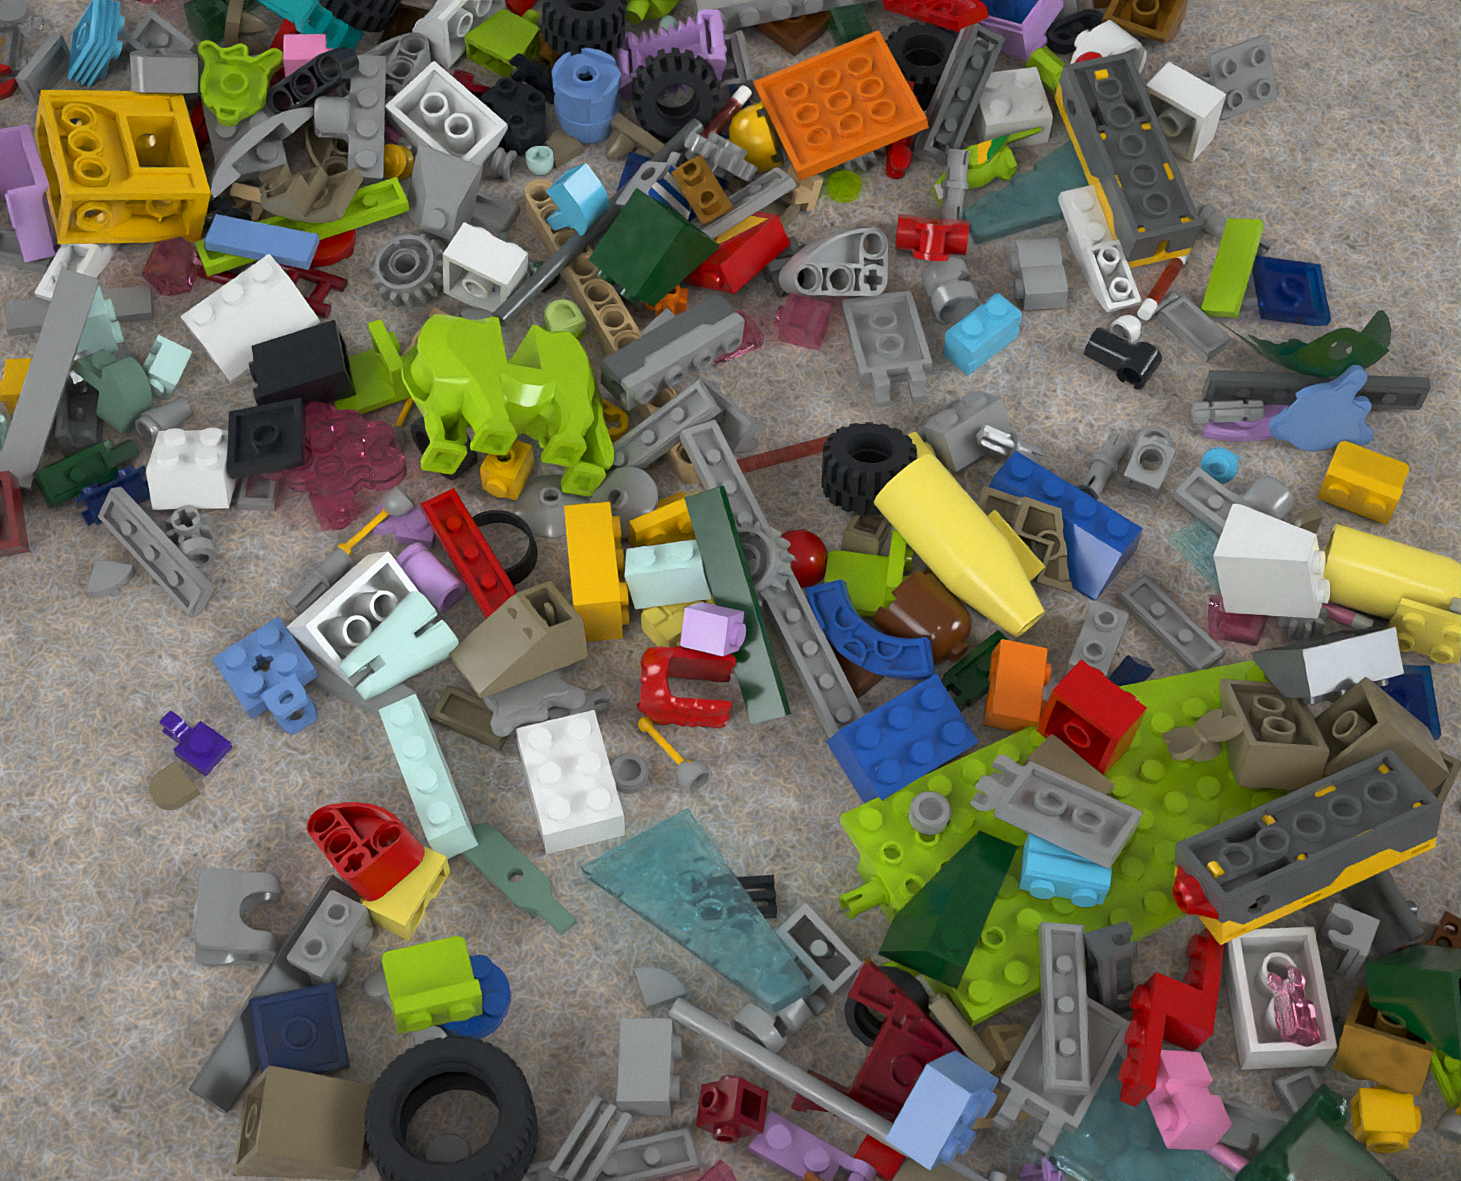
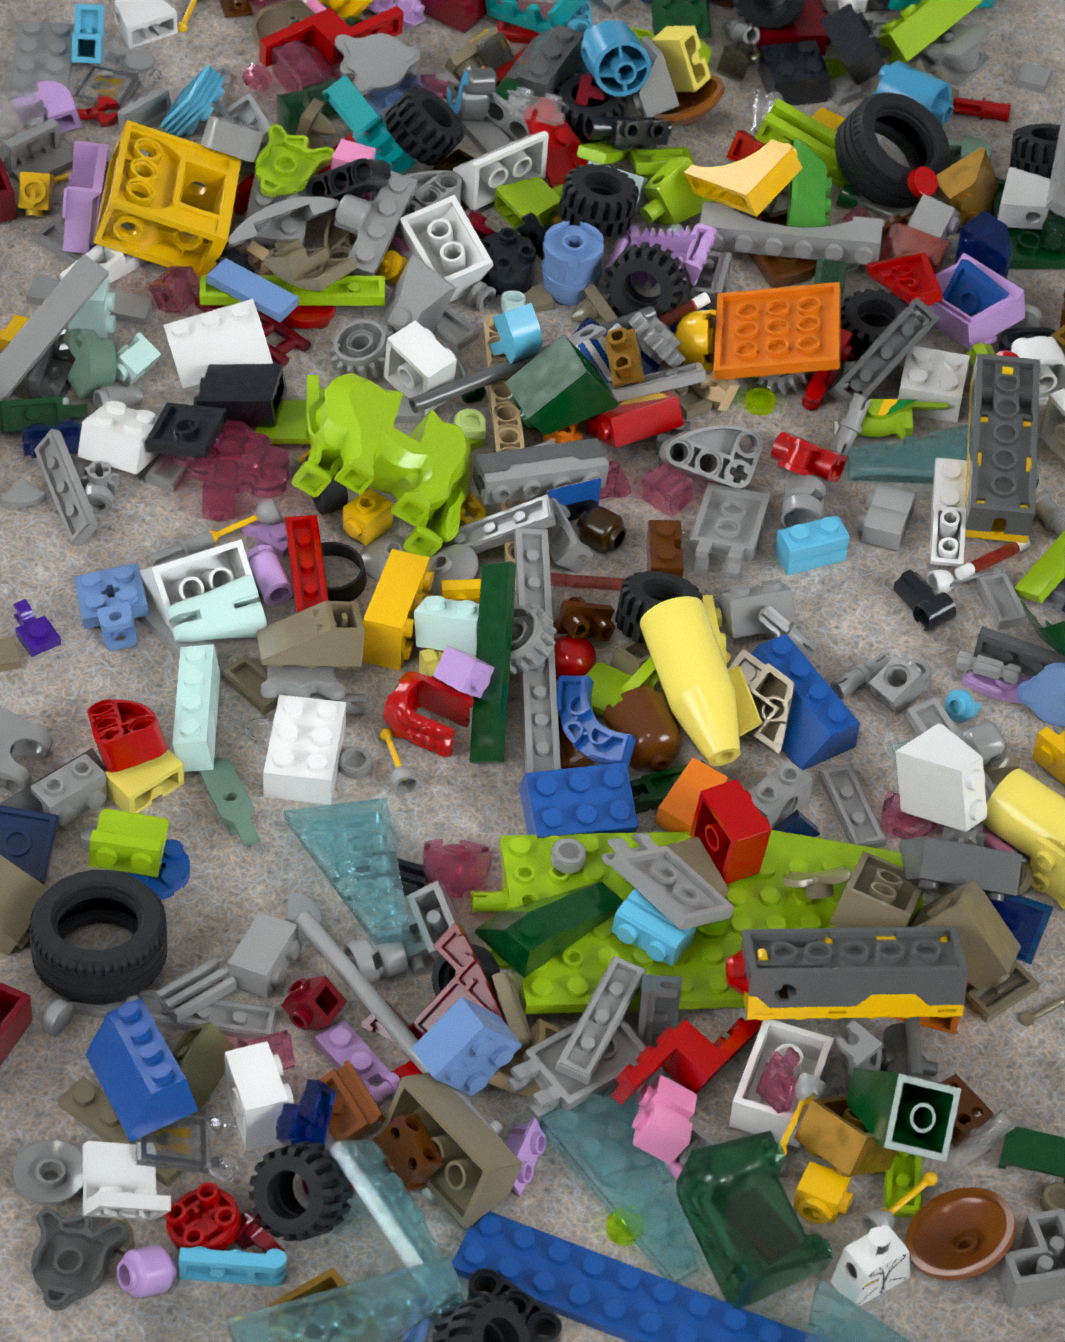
camera: 20 degrees right, 10 degrees down
none -> clear pink cylinder [423,839,493,898]
none -> blue sticker [547,478,601,521]
none -> reddish brown hips [553,597,616,642]
none -> dark brown head [577,506,626,553]
none -> reddish brown brick [646,520,684,578]
none -> hinge [772,1073,827,1159]

